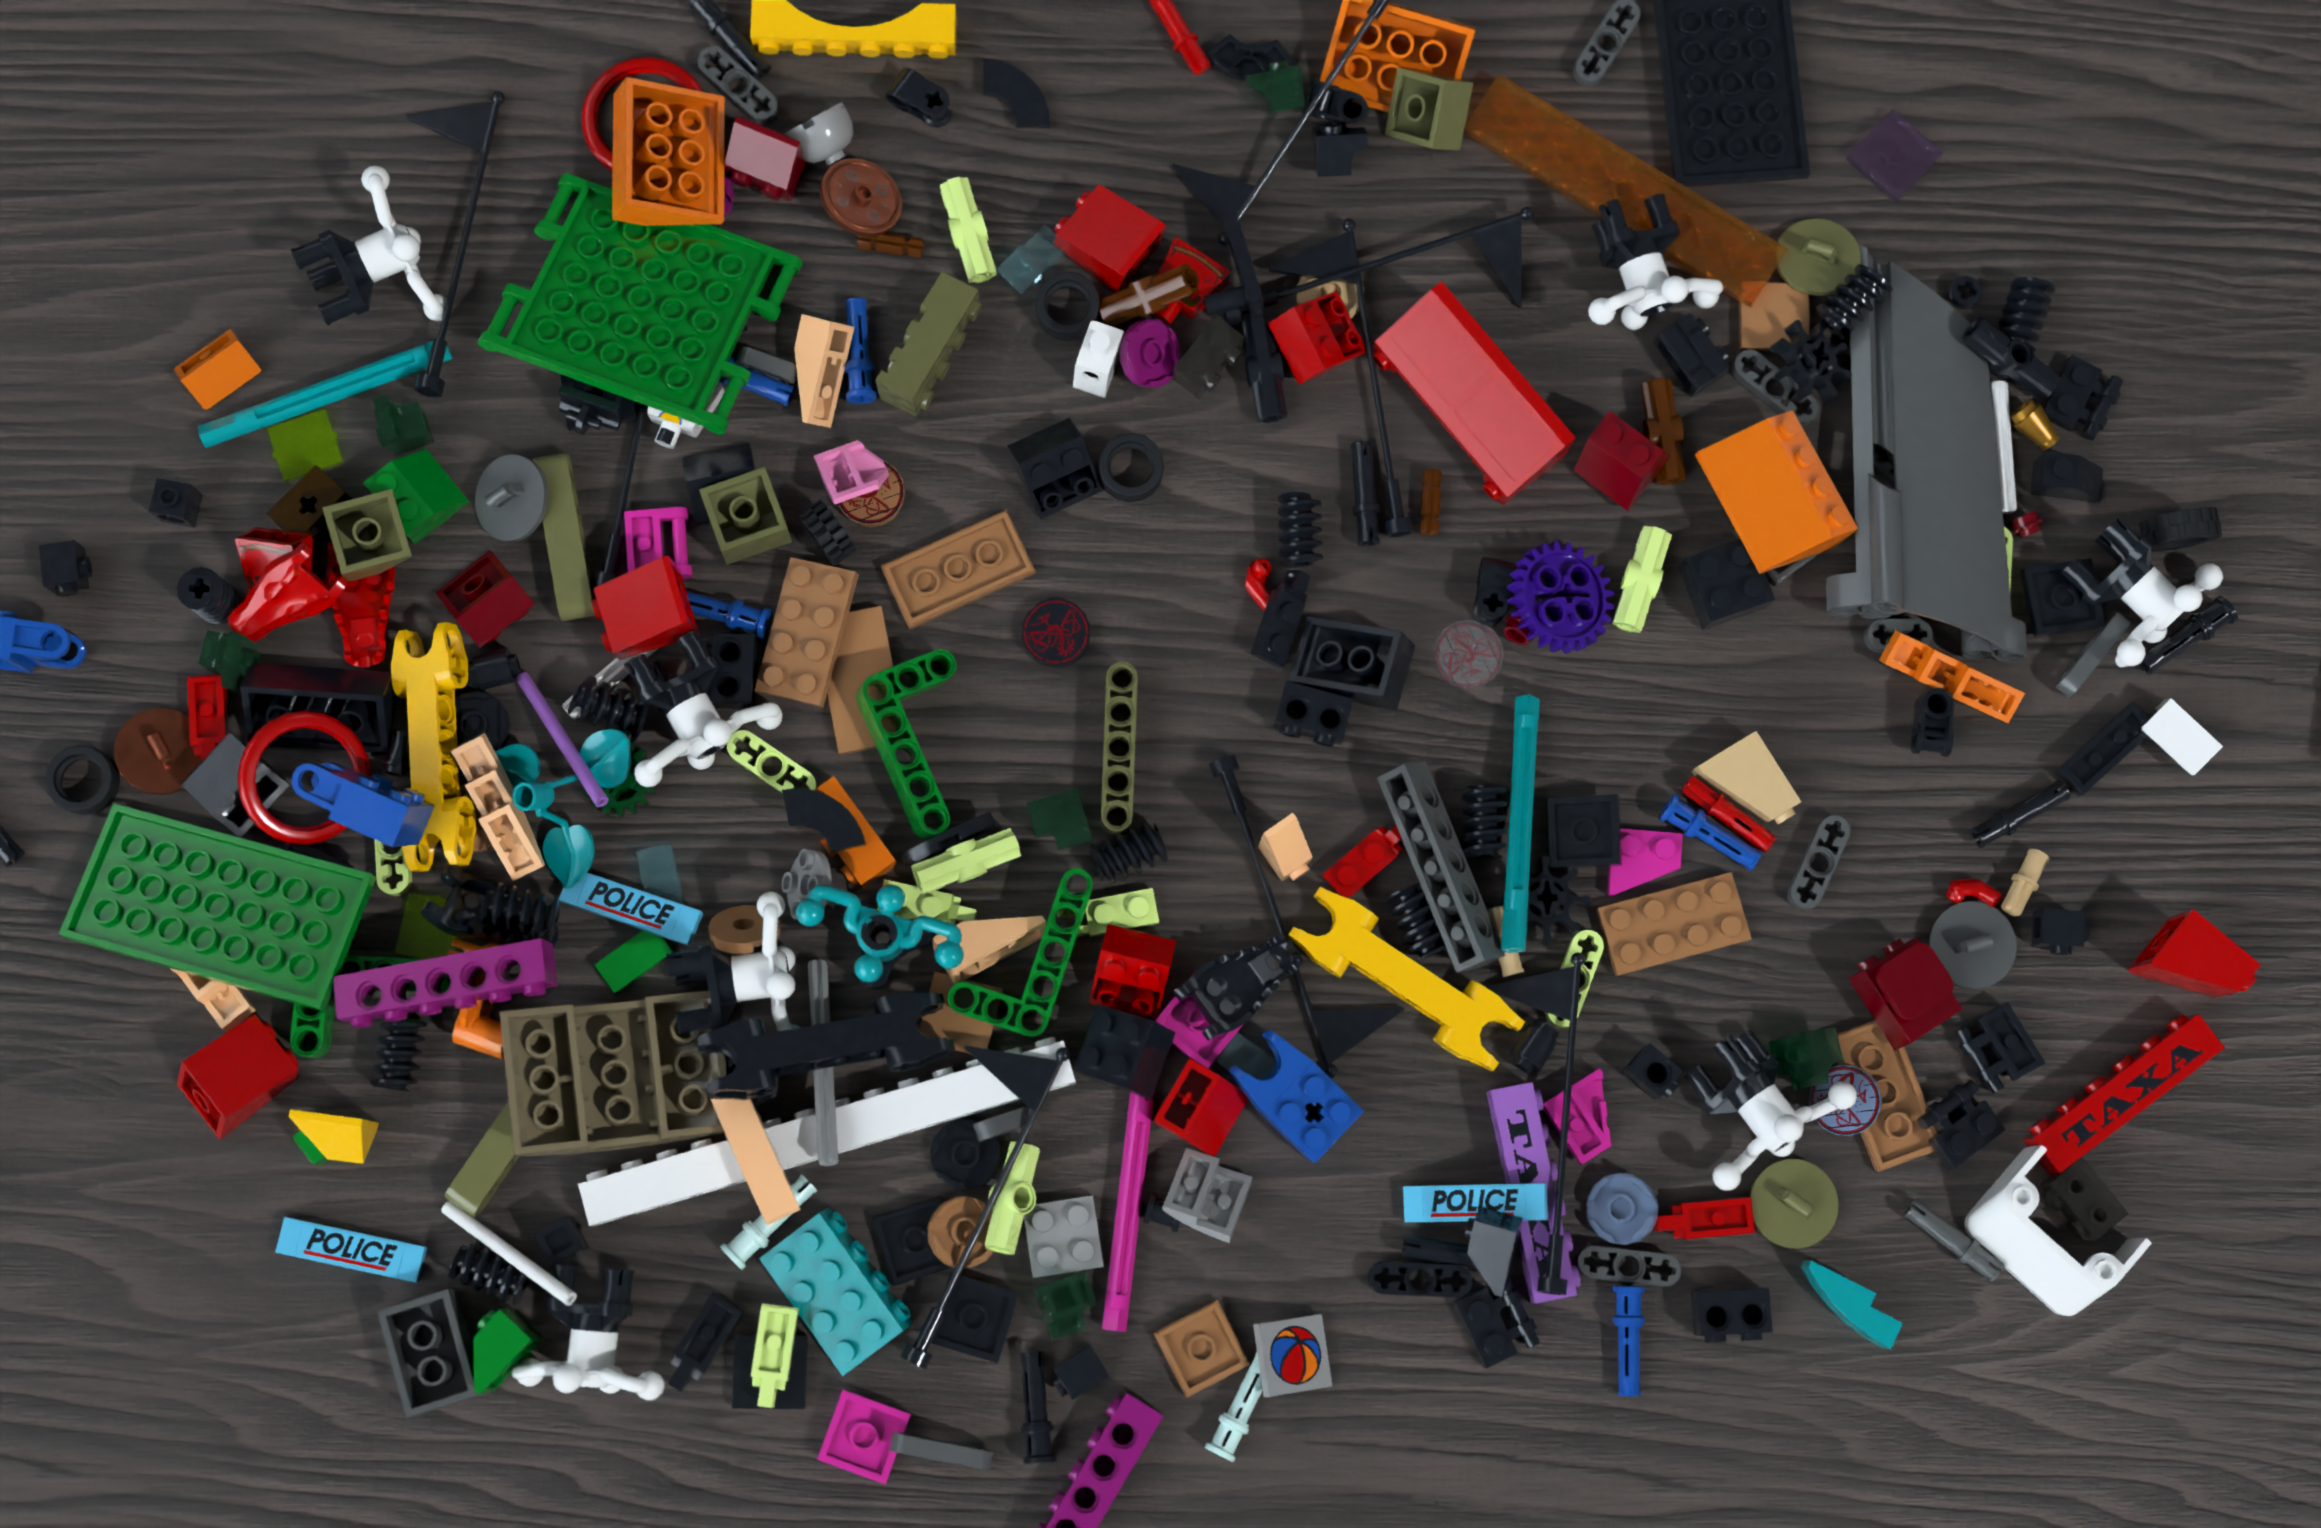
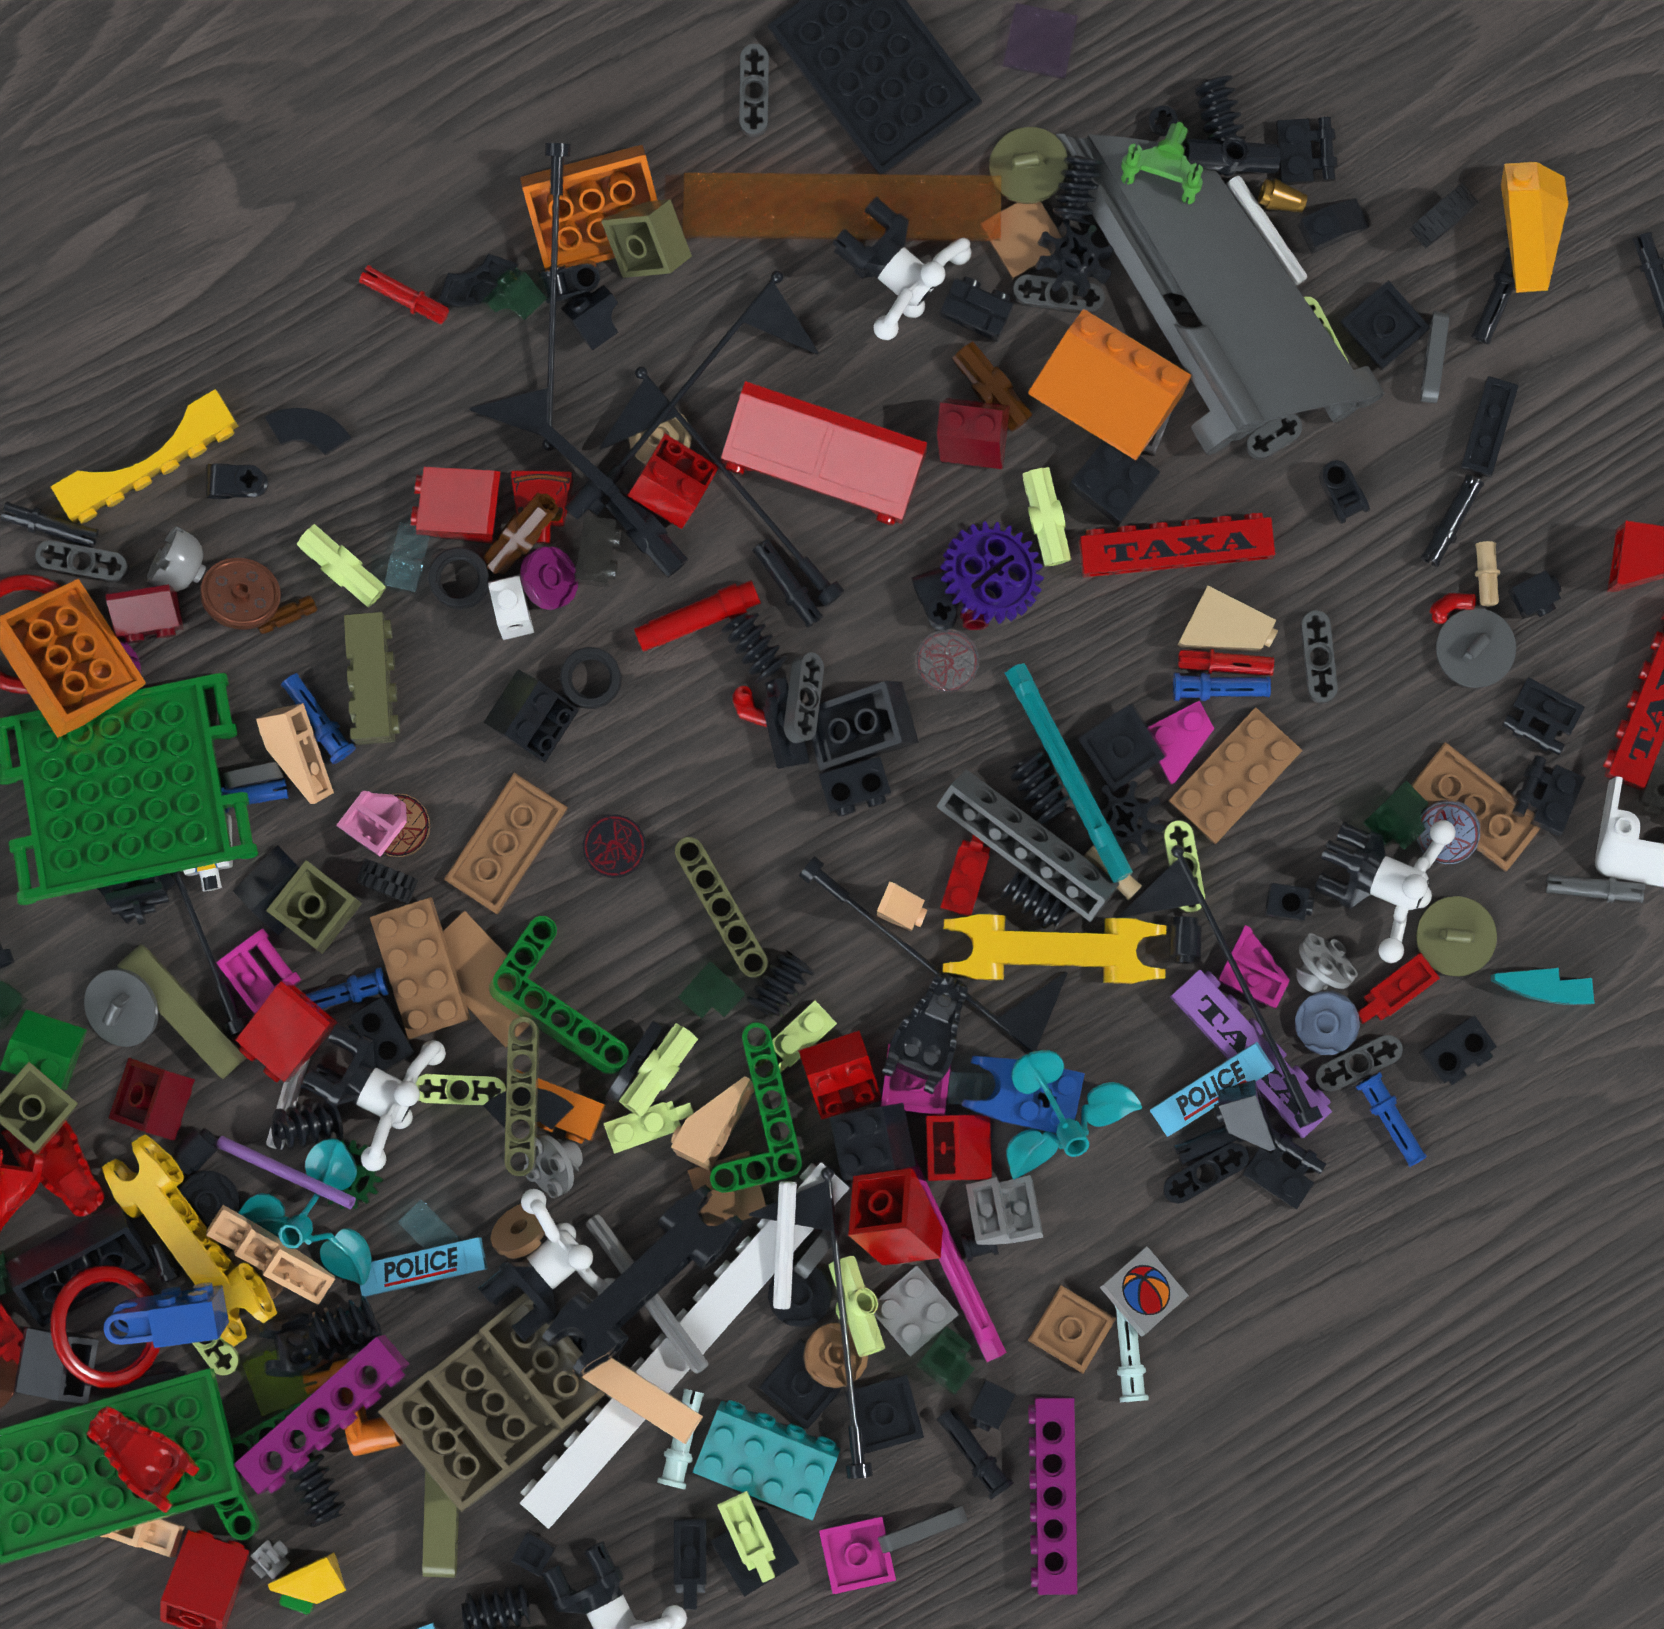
camera: 20 degrees left, 5 degrees up
white piece [441,1201,577,1306] -> none
green tile [594,930,674,994] -> none
teal wheel [796,884,964,990] -> none
reddish brown axle [1420,469,1442,537] -> none
dark red brick [1848,937,1963,1051] -> none
orange slope [1879,629,2025,724] -> none
dark red plate [2010,510,2044,539] -> none
wheel [2061,516,2223,667] -> none
white panel [2142,698,2223,775] -> none
none -> red animal [86,1406,200,1513]
none -> light grey gear [251,1540,290,1580]
none -> olive beam [505,1017,539,1176]
none -> red piece [633,580,761,652]
none -> white axle [773,1181,797,1309]
none -> dark grey beam [784,652,824,743]
none -> red slope [848,1168,943,1266]
none -> teal plant [1006,1050,1142,1180]
none -> red brick [1079,513,1275,578]
none -> bright green axle [1121,122,1203,204]
none -> light grey plate [1296,933,1358,993]
none -> light orange wedge [1501,162,1568,293]

